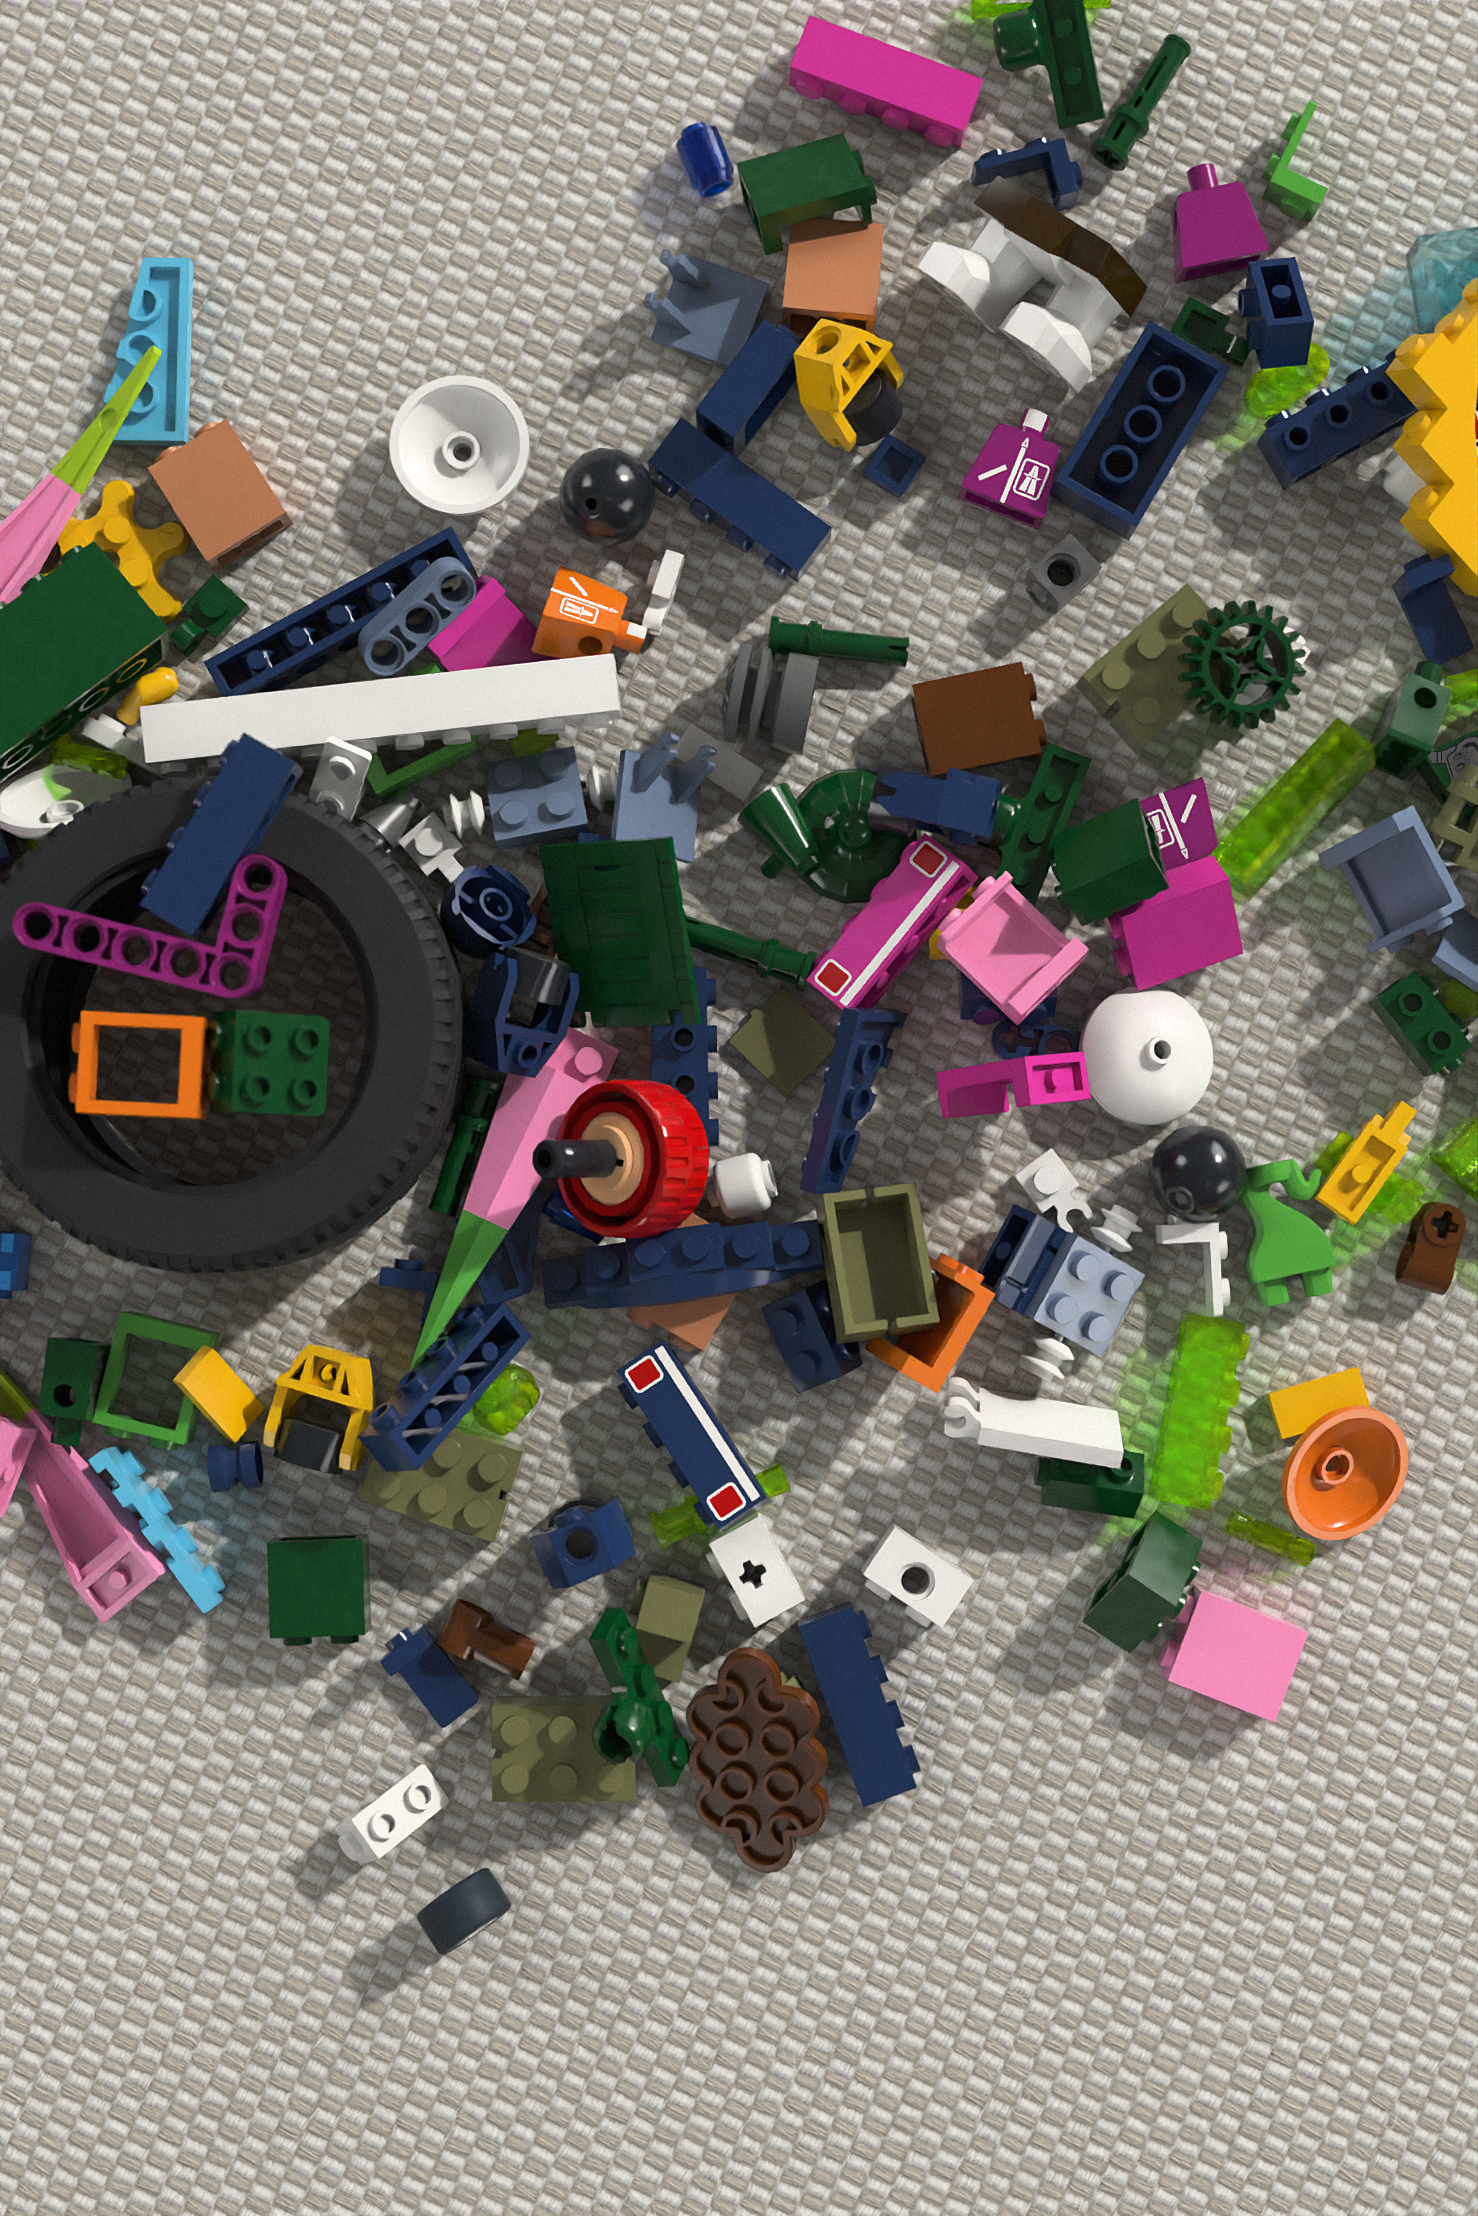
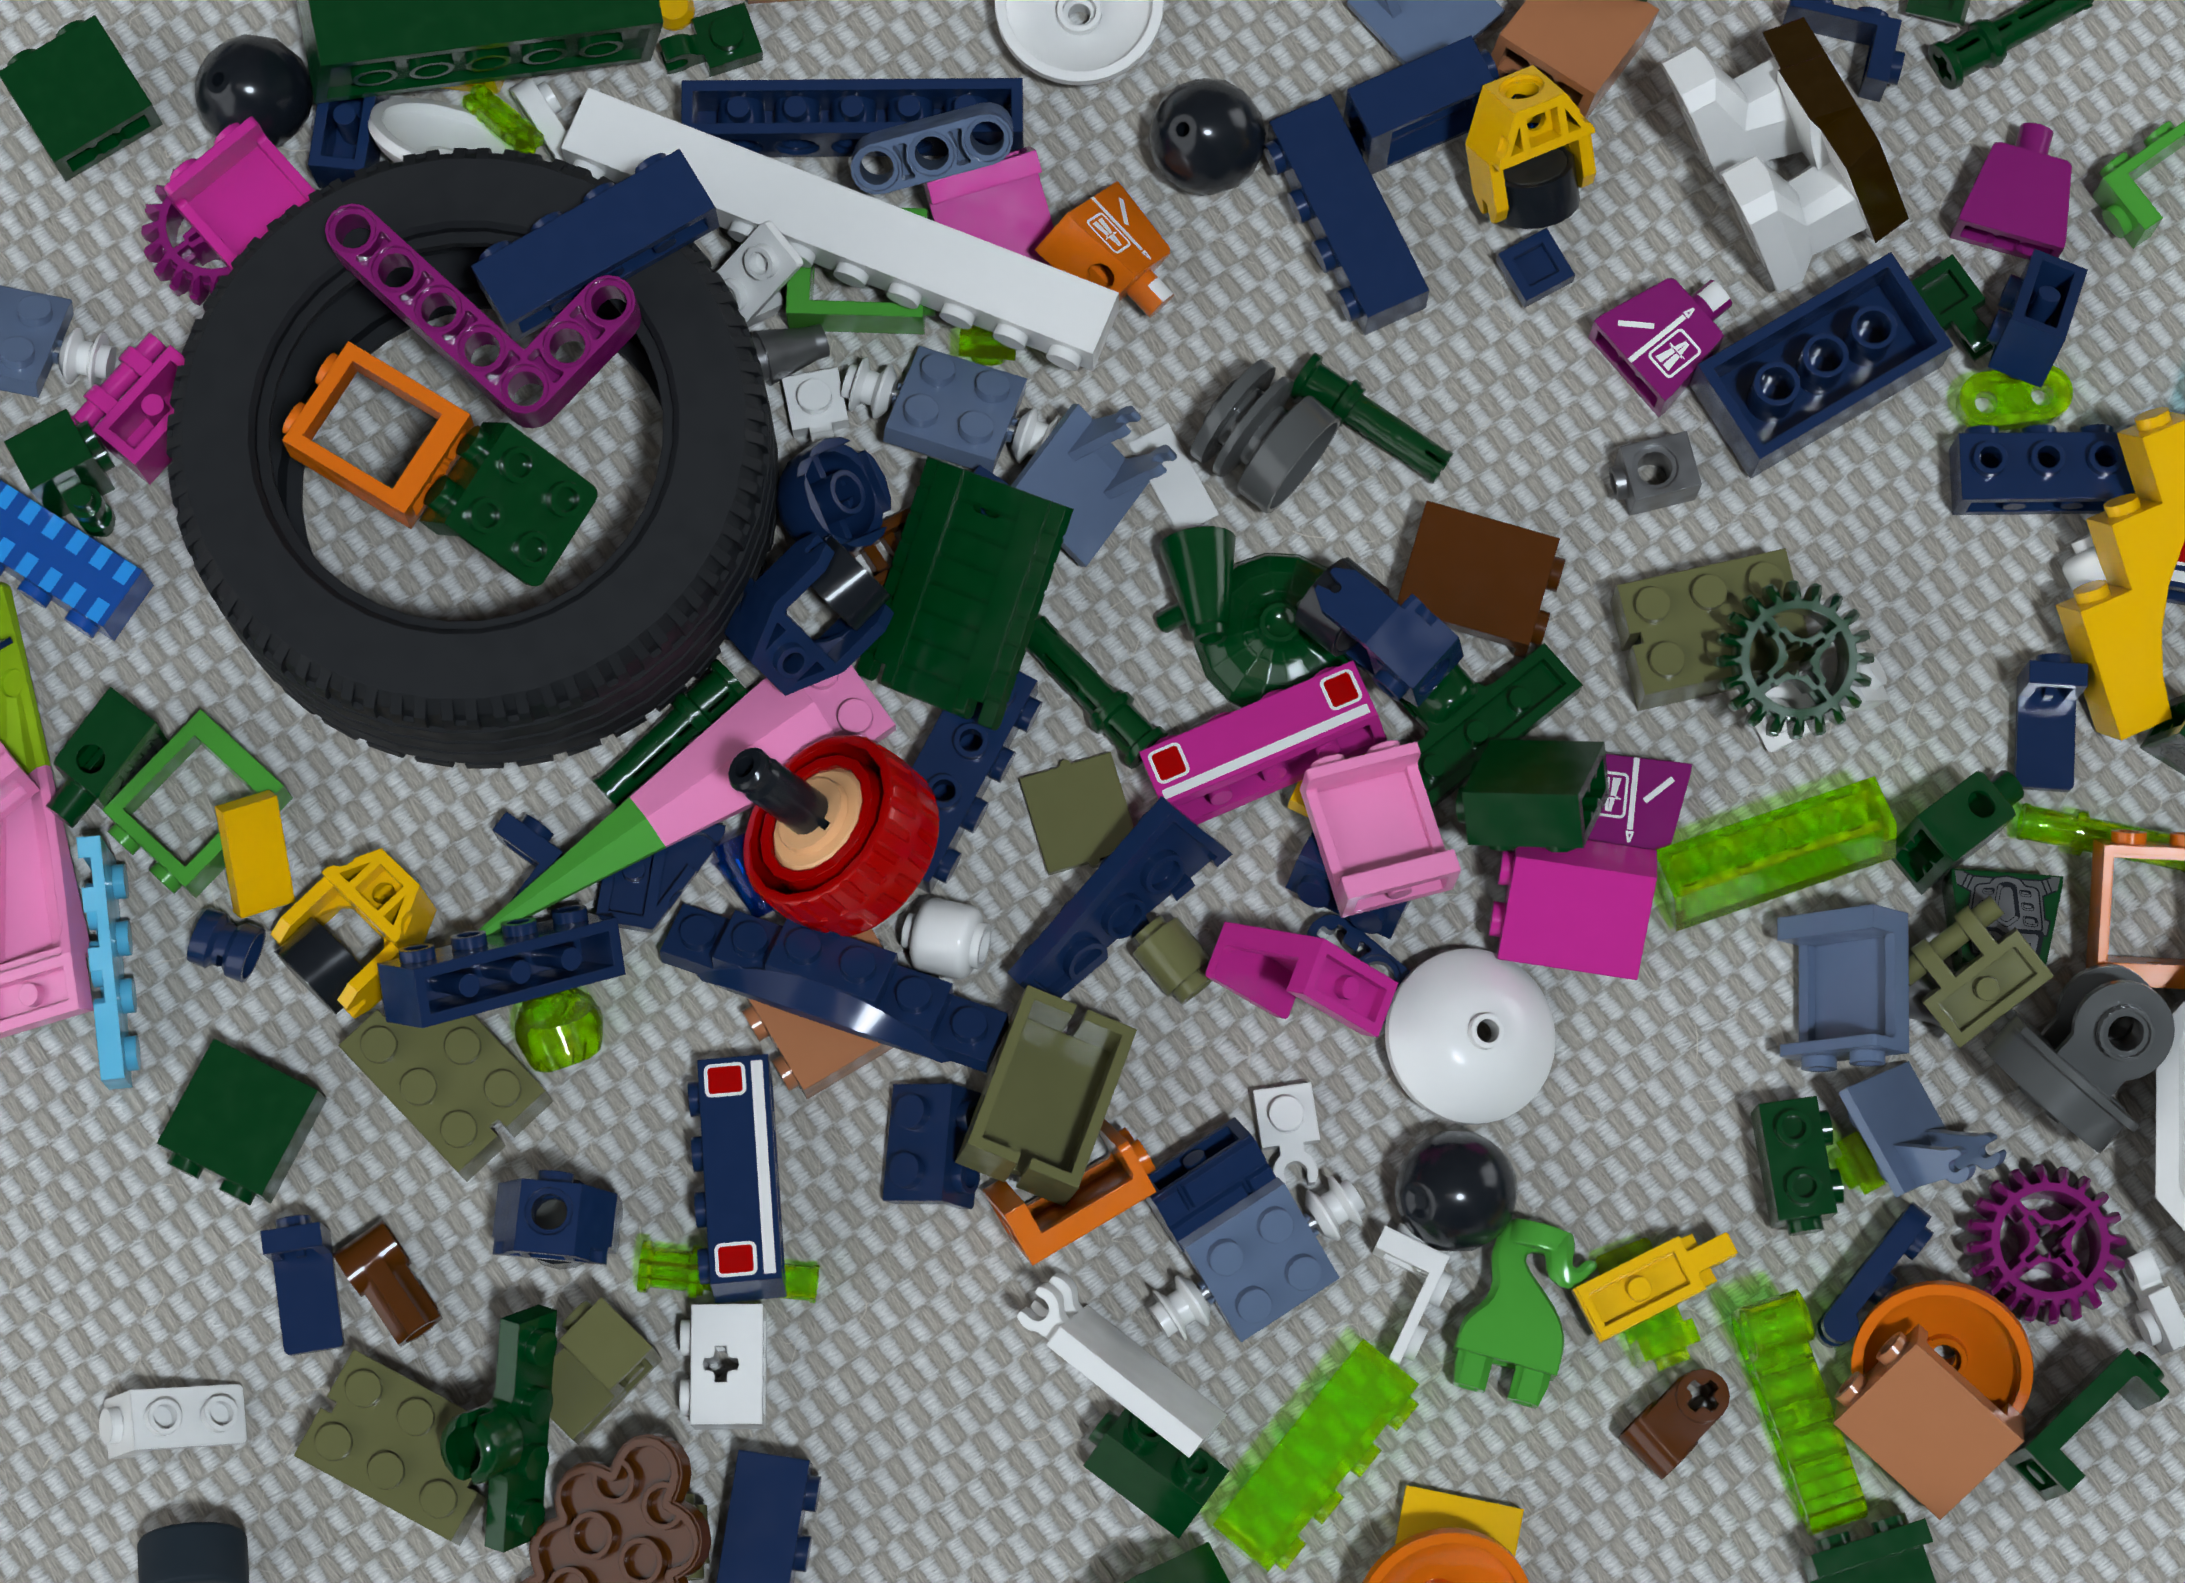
camera: 25 degrees right, 10 degrees down
yellow arm [116,667,179,725] -> none
white plate [641,549,685,638] -> none
white brick [861,1522,974,1628] -> none
none -> olive brick [1133,916,1212,1005]

